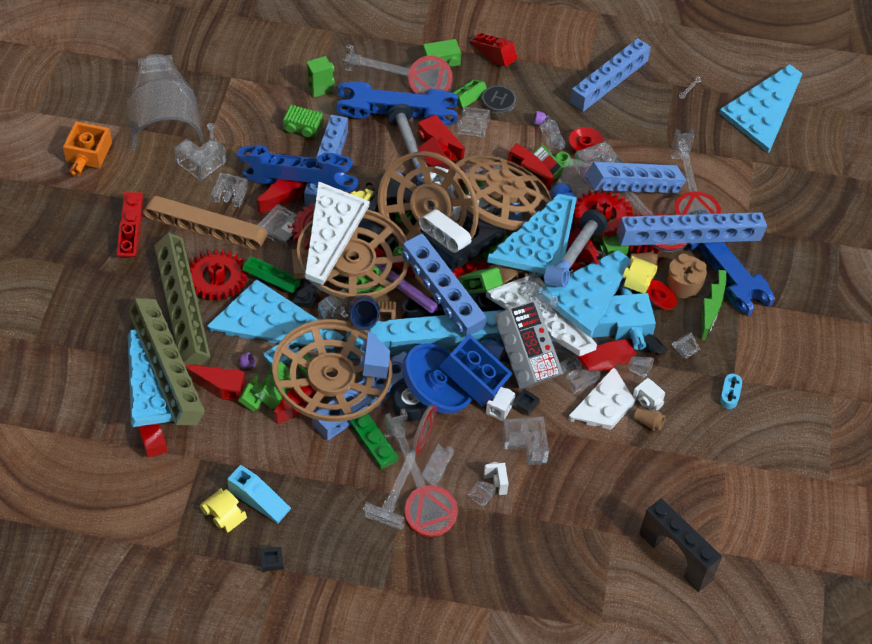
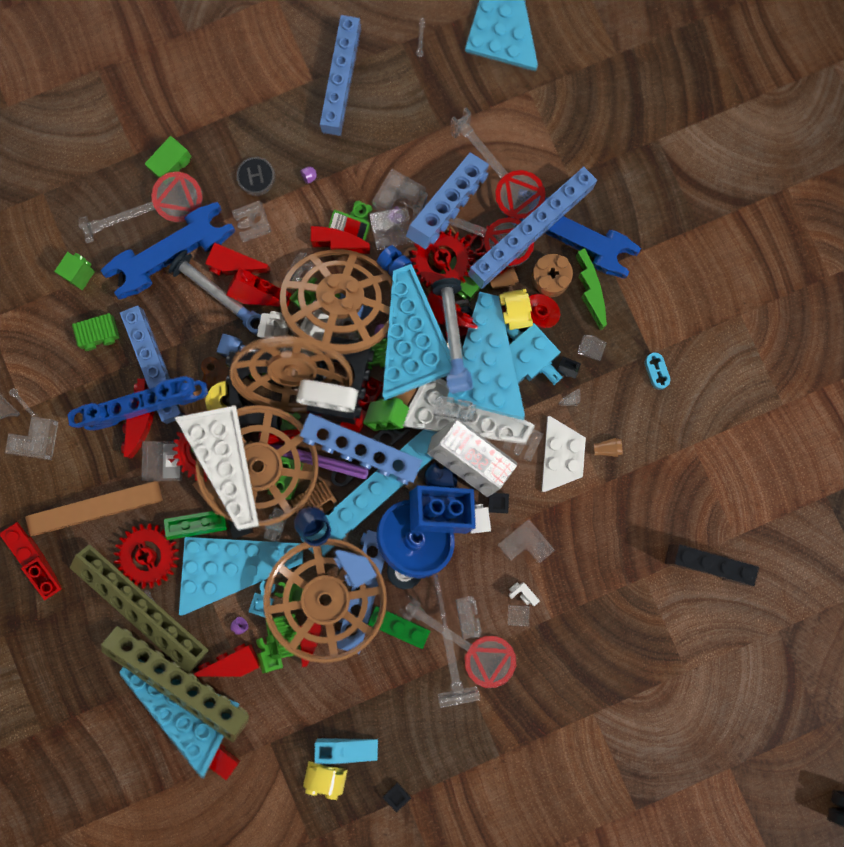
camera: 30 degrees left, 30 degrees up
clear brick [211,173,248,208] -> none
bright green slope [451,79,487,108] -> none
red slope [470,33,518,67] -> none
clear hinge [540,115,566,152] -> none
red dish [569,127,604,154] -> none
red slope [577,340,637,371] -> none
white brick [633,378,665,411] -> none

